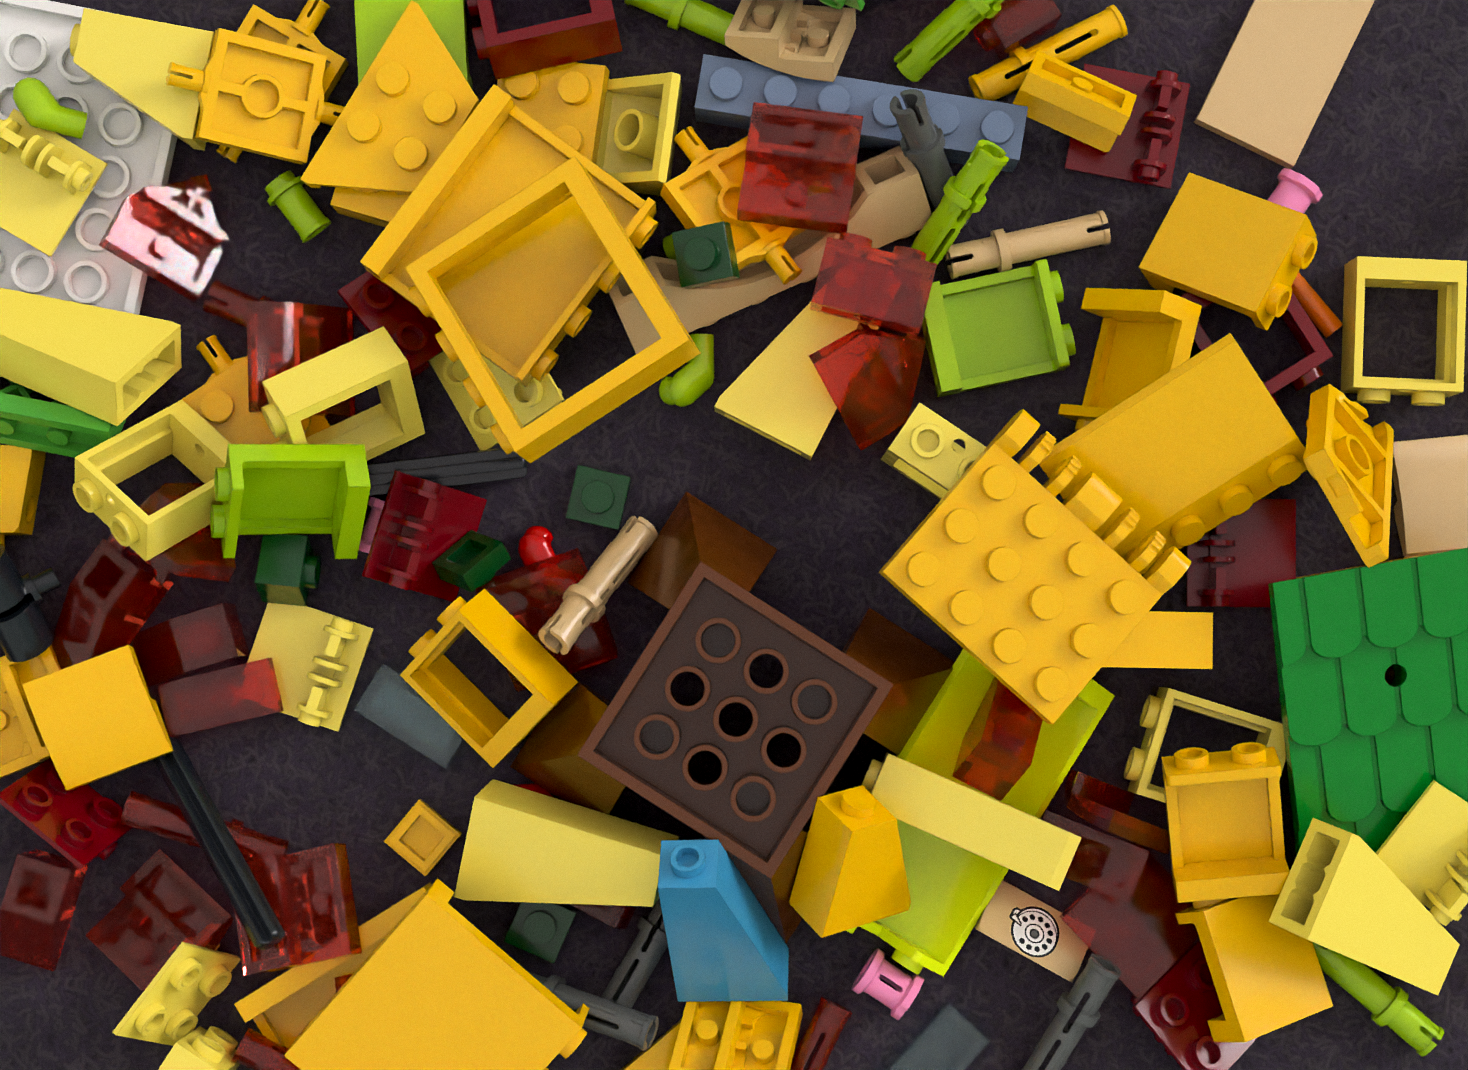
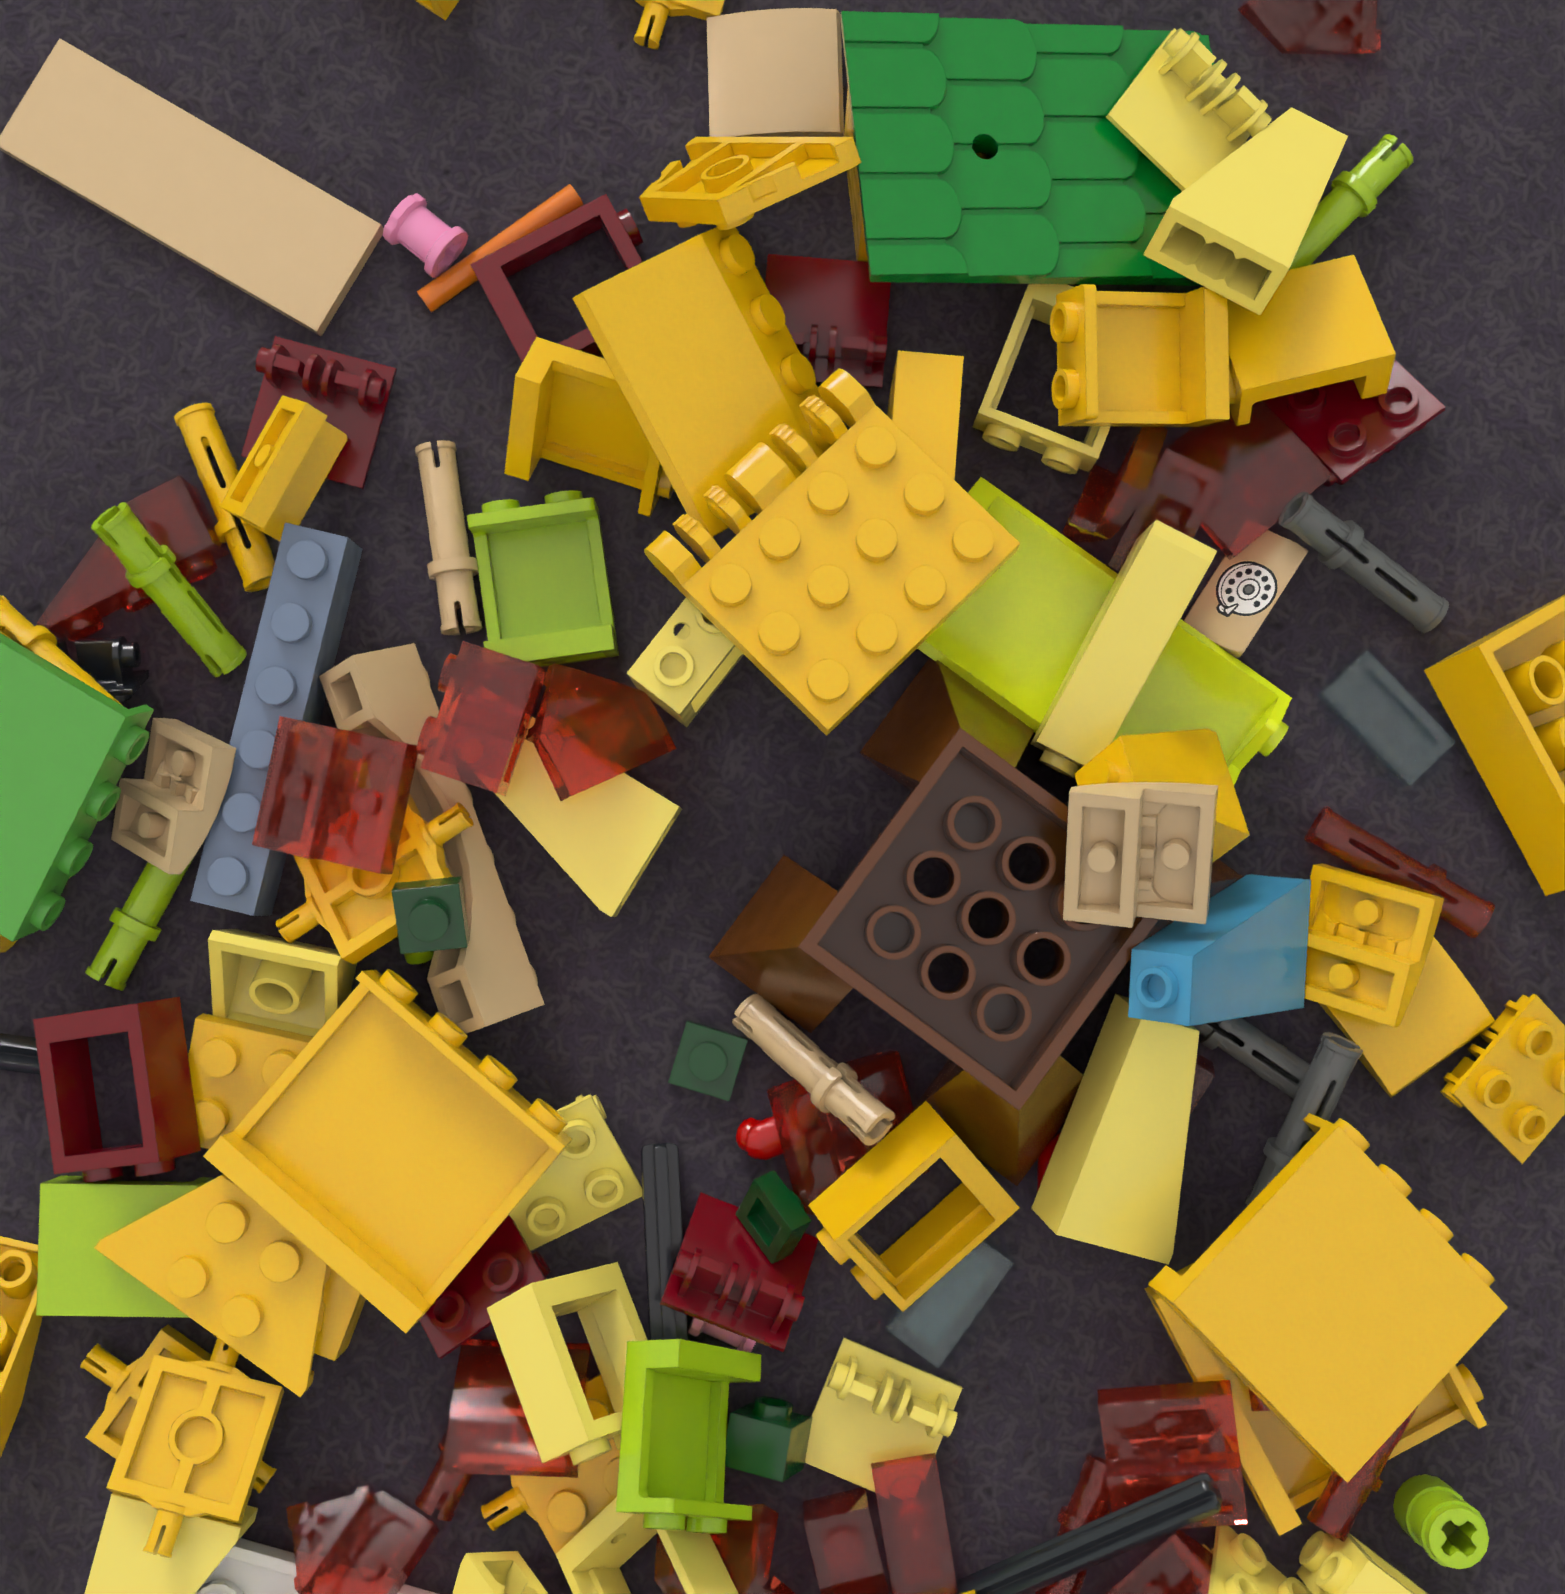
camera: 90 degrees left, 0 degrees up
lime pin [265,170,331,243] -> none
yellow tile [384,799,462,877] -> none
yellow window [405,156,701,463] -> none
dark green plate [504,902,577,963] -> none
lime arm [659,334,714,407] -> none
bright pink bush [851,948,924,1020] -> none
dark grey pin [890,89,970,226] -> none
lime pin [895,139,1009,289] -> none
clear red slope [952,677,1043,801] -> none
yellow panel [1139,172,1318,331] -> none
light yellow window [1341,256,1467,406] -> none
none -> tan slope [1063,782,1218,928]

